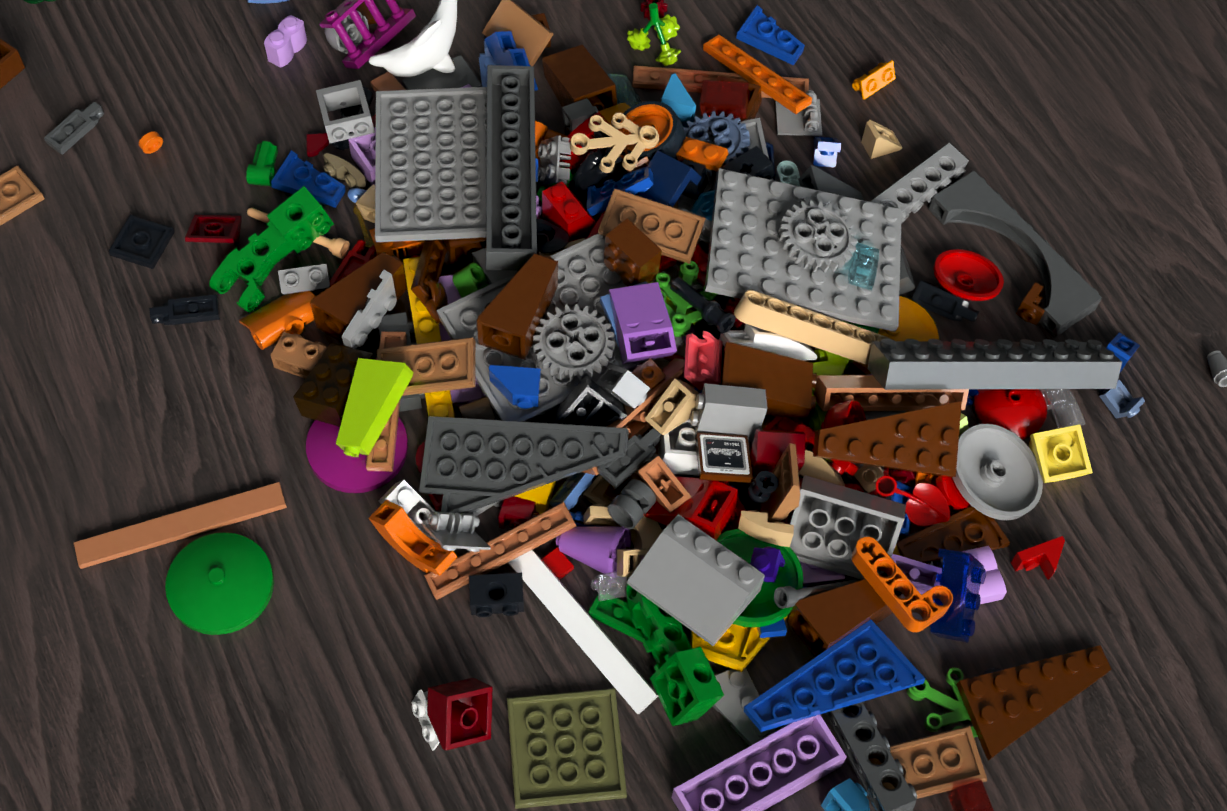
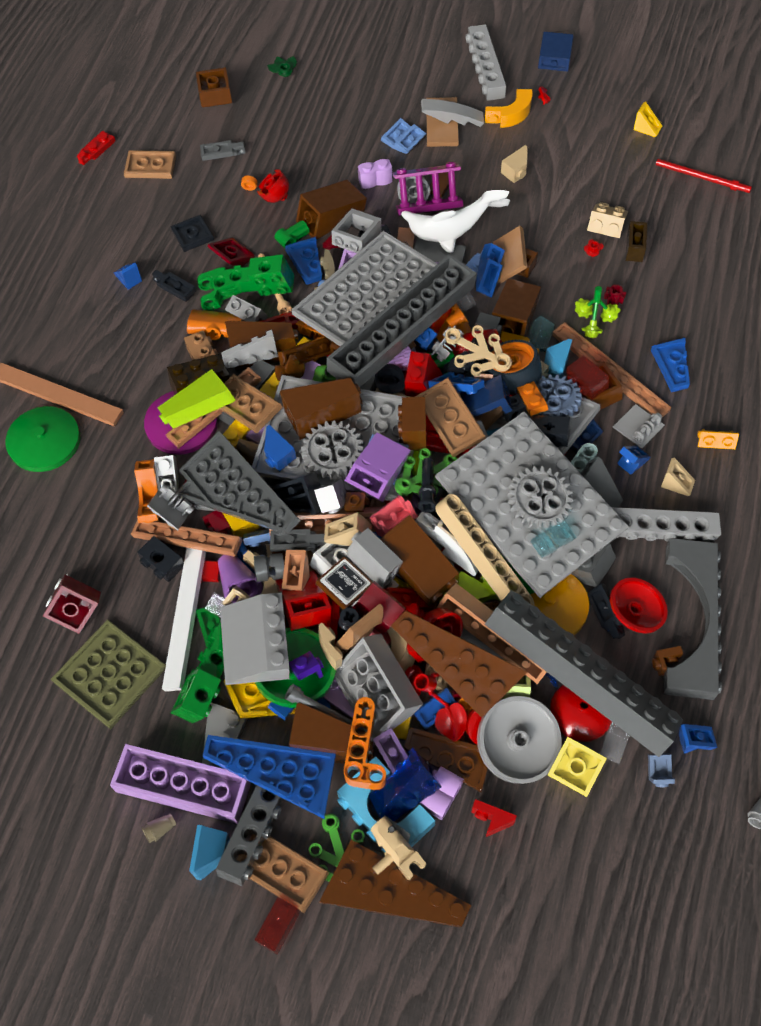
camera: 50 degrees right, 0 degrees up
orange tile [703,35,812,114] -> none
none -> blue slope [113,263,142,289]
none -> red cylinder [257,169,289,203]
none -> reddish brown slope [296,180,367,240]
none -> medium azure arch [337,757,435,854]
none -> tan piece [370,816,427,880]

